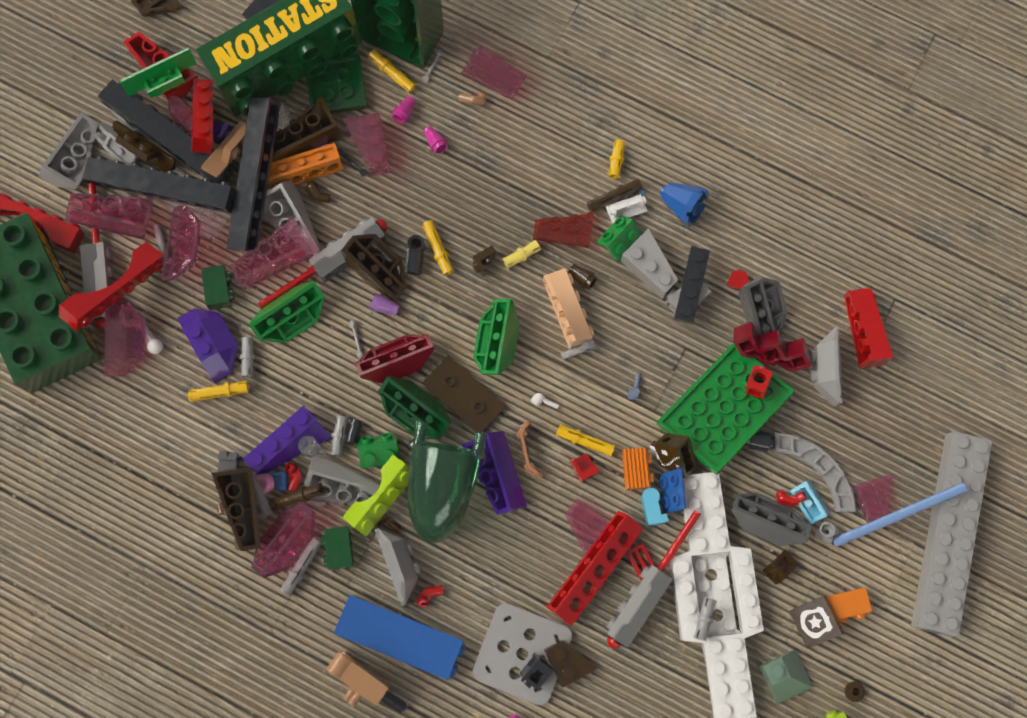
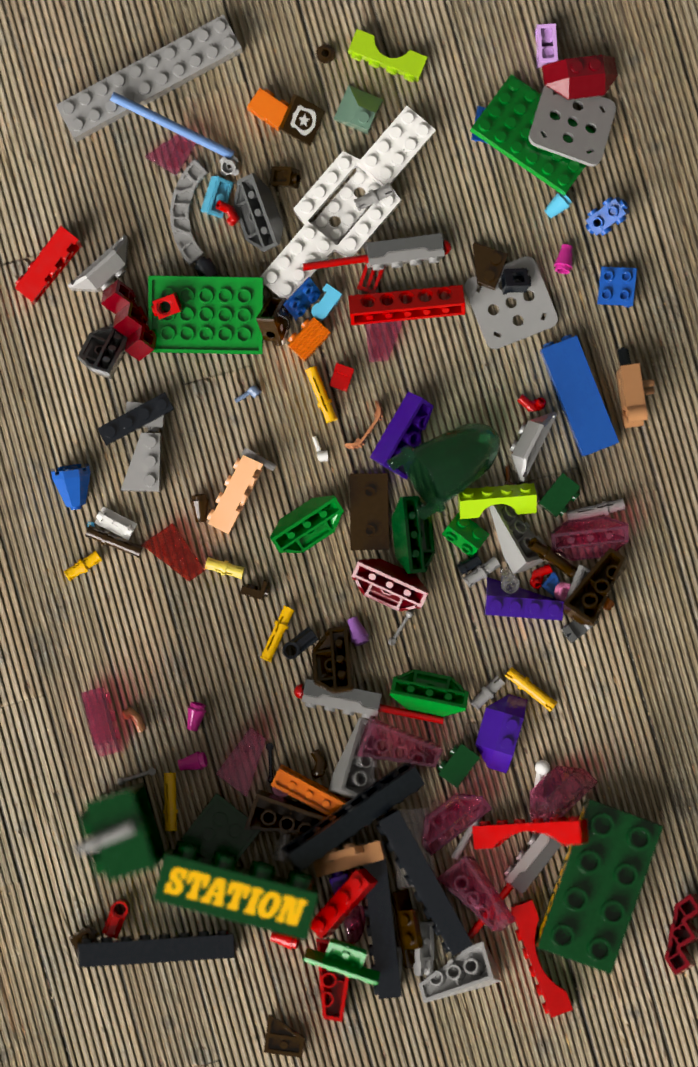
camera: 130 degrees left, 10 degrees up
green bracket [597,215,642,262] -> none
red tile [727,270,749,290] -> none

